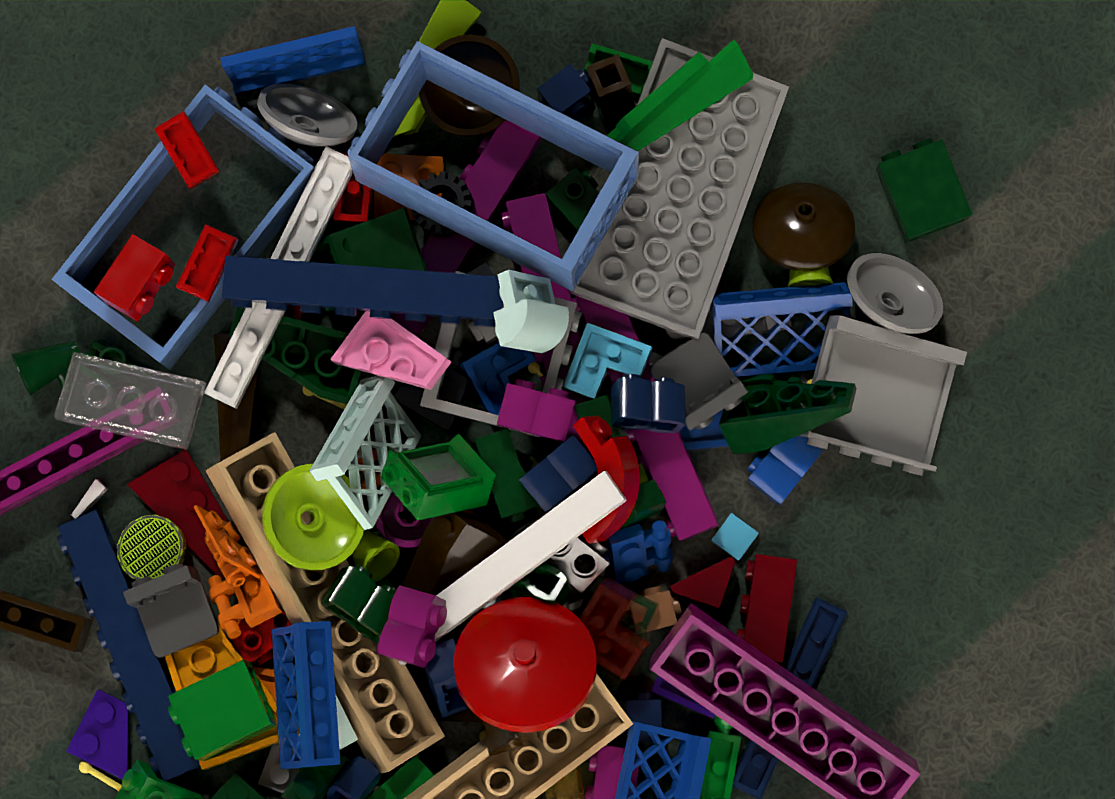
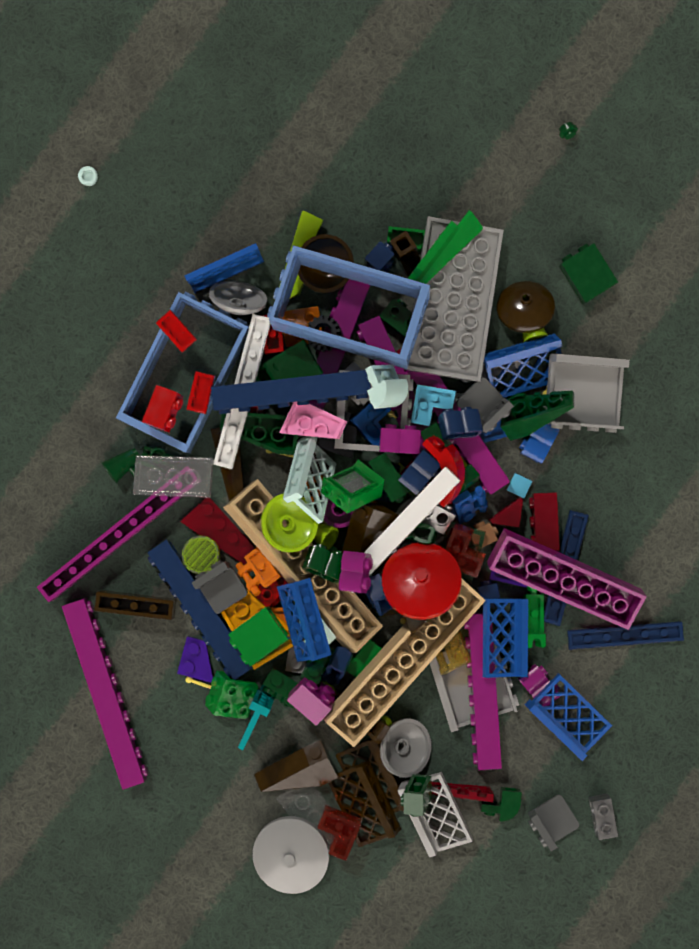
camera: 15 degrees left, 5 degrees up
white piece [71,479,108,519] -> none
orange hinge [194,505,261,587] -> none
light grey dish [847,253,943,334] -> none

